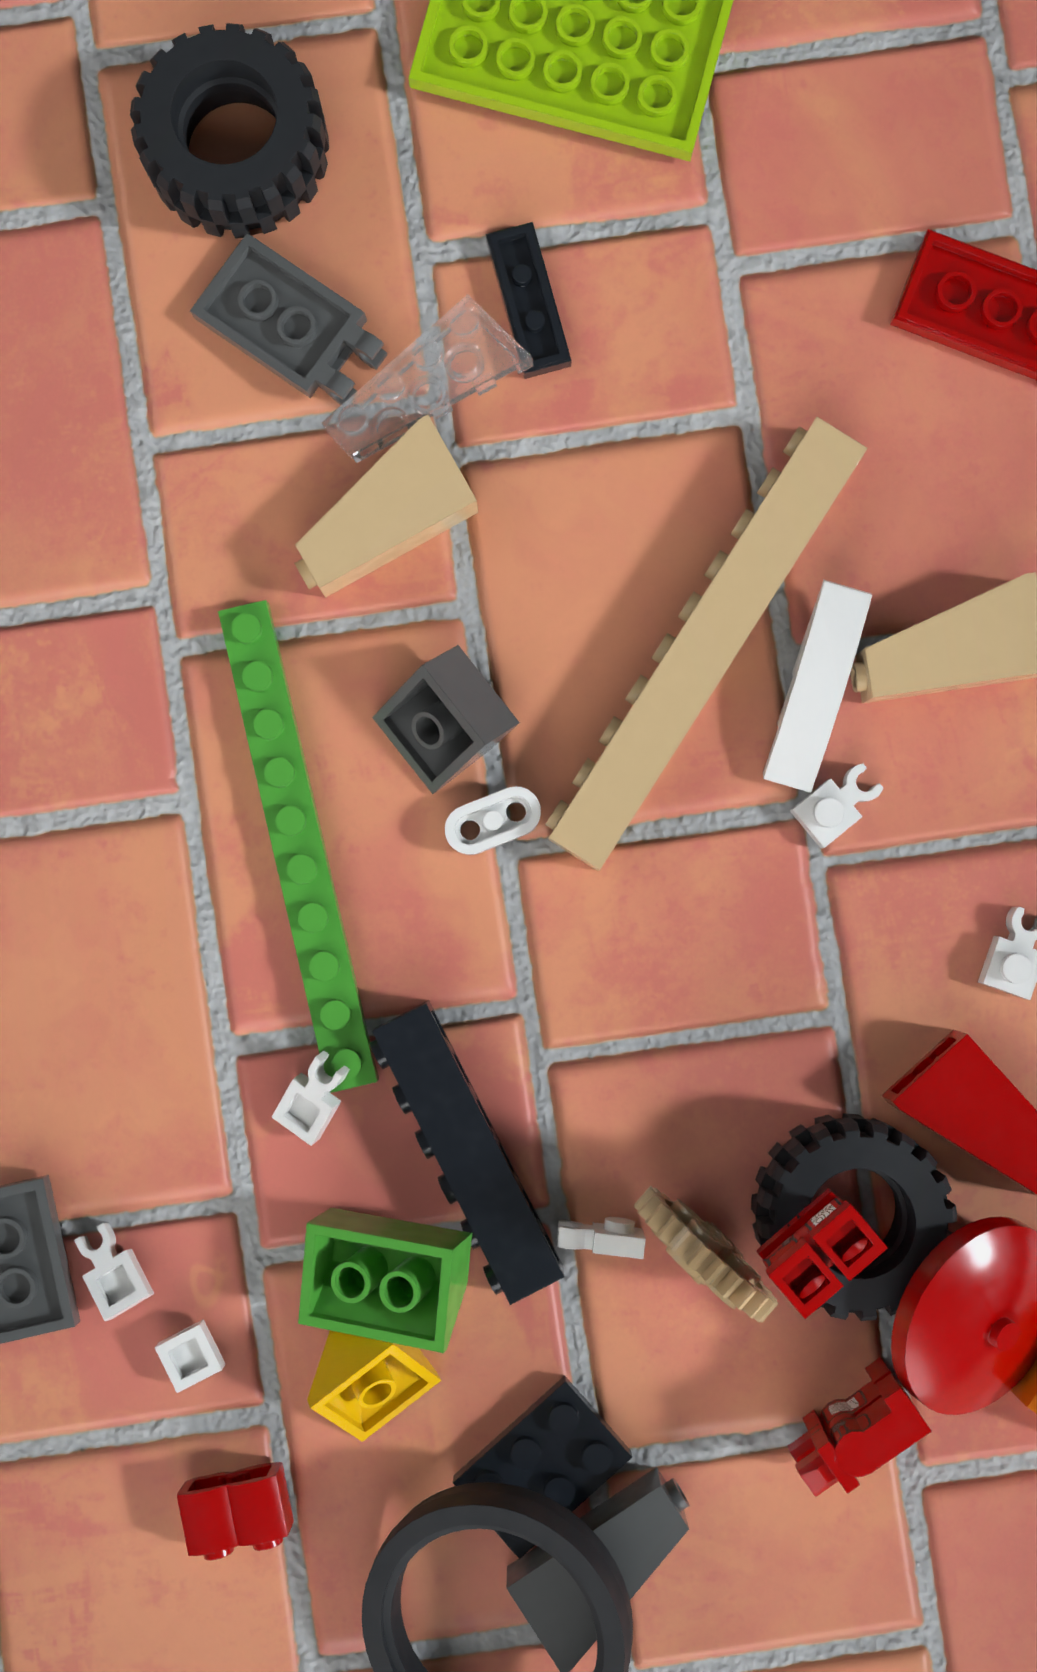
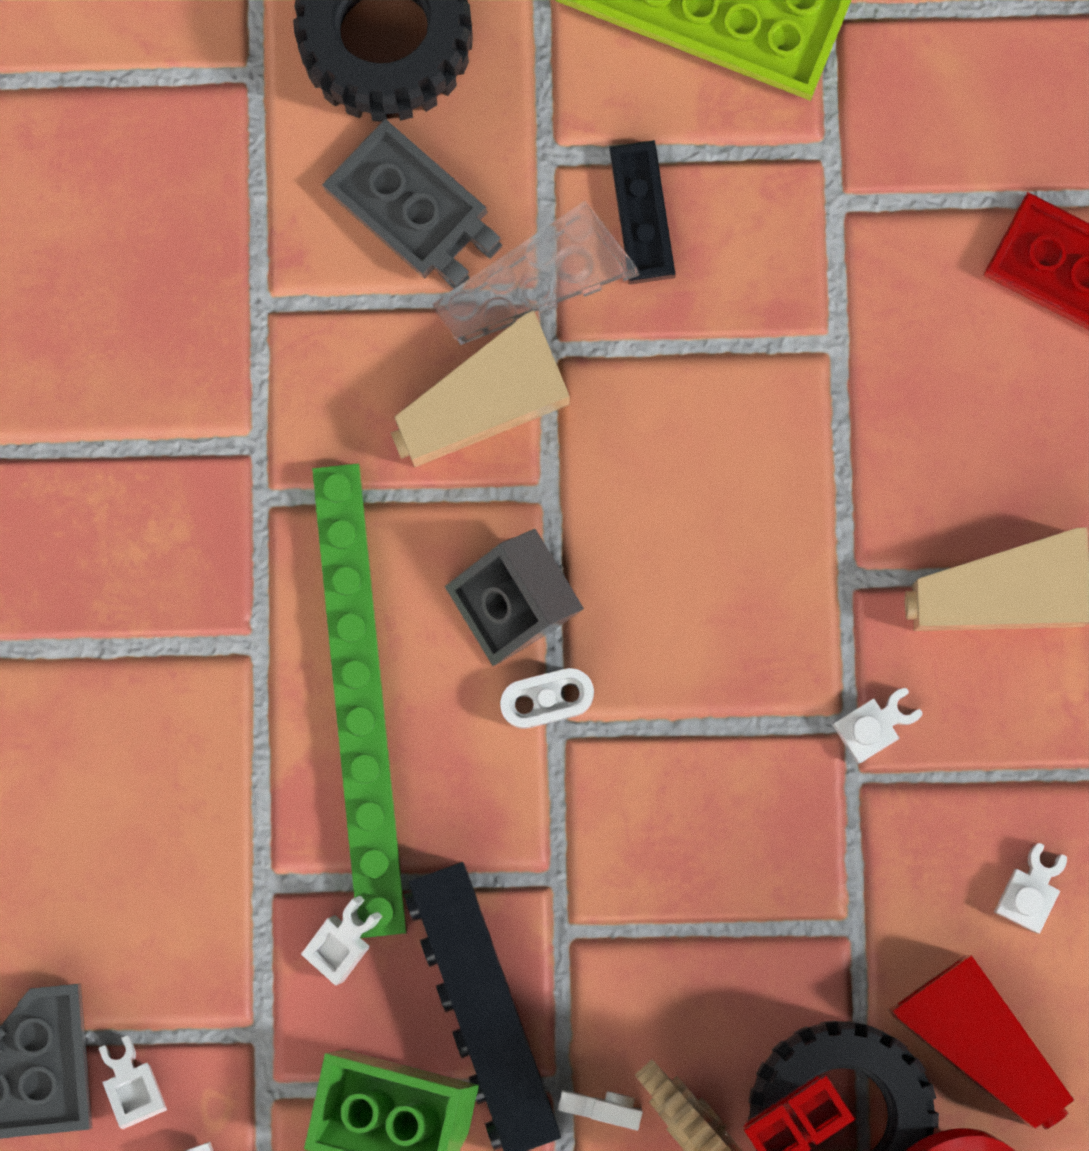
camera: 10 degrees right, 5 degrees down
tan brick [545,417,868,871] -> none
white slope [763,579,872,793] -> none

